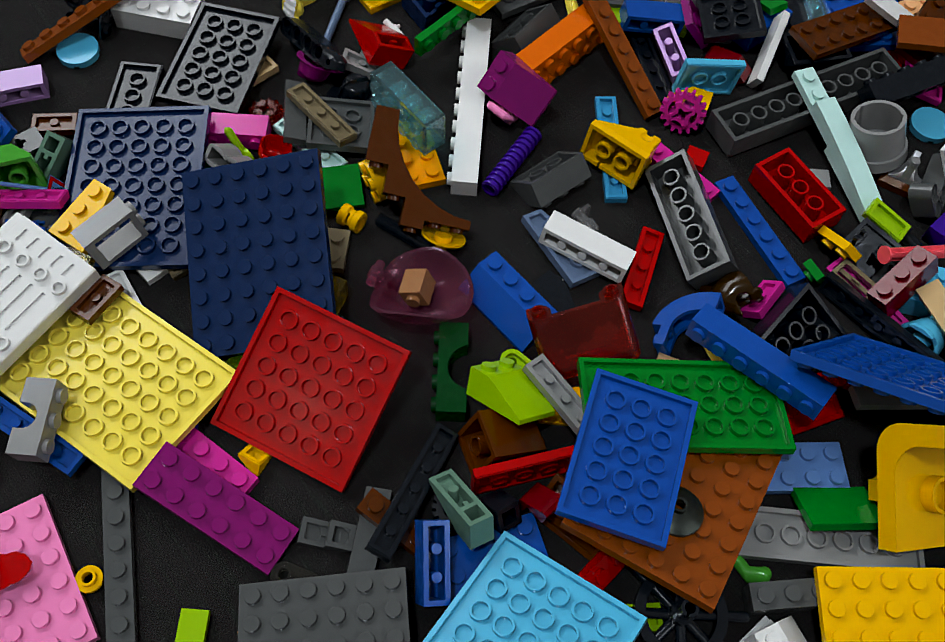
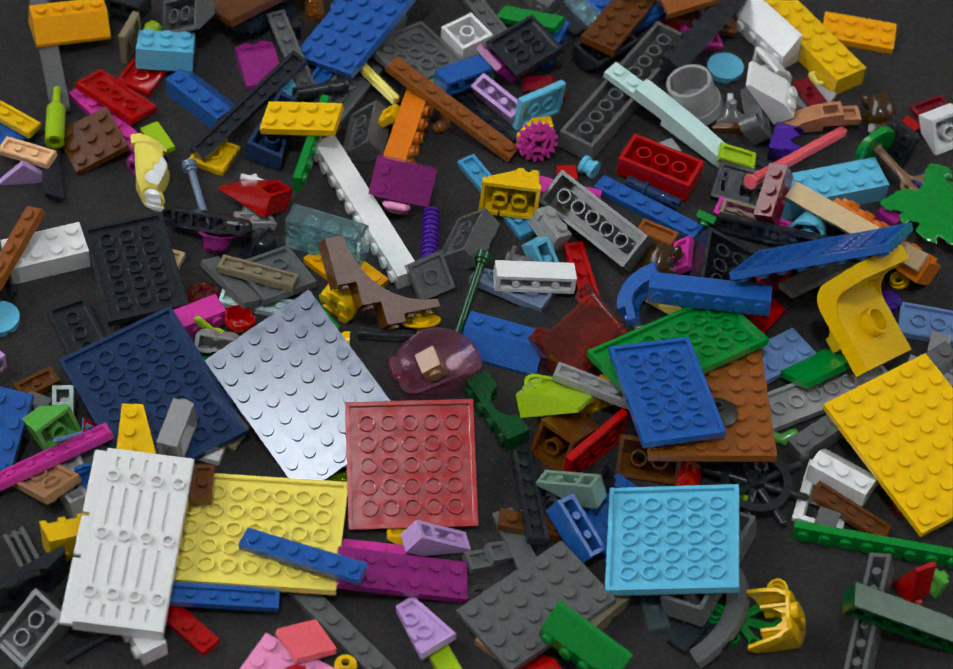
camera: 30 degrees left, 10 degrees down
light grey arch [5,377,68,463] -> none
dark red slope [519,482,560,523] -> none
white tile [746,10,791,88] -> none
yellow plate [817,225,862,263] -> none
none -> blue plate [238,528,368,585]
none -> coral tile [276,619,337,664]
none -> yellow plate [378,103,400,127]
none -> lavender wing [396,597,456,660]
none -> lavender slope [401,520,471,556]
none -> dark grey tile [404,250,456,300]
none -> dark orange arm [432,112,451,133]
none -> dark green piece [454,249,492,337]
none -> medium azure slope [521,237,559,262]
none -> light grey brick [528,206,572,251]
none -> medium azure wheel [578,155,601,179]
none -> dark blue pin [625,175,682,210]
none -> dark orange tile [638,218,679,247]

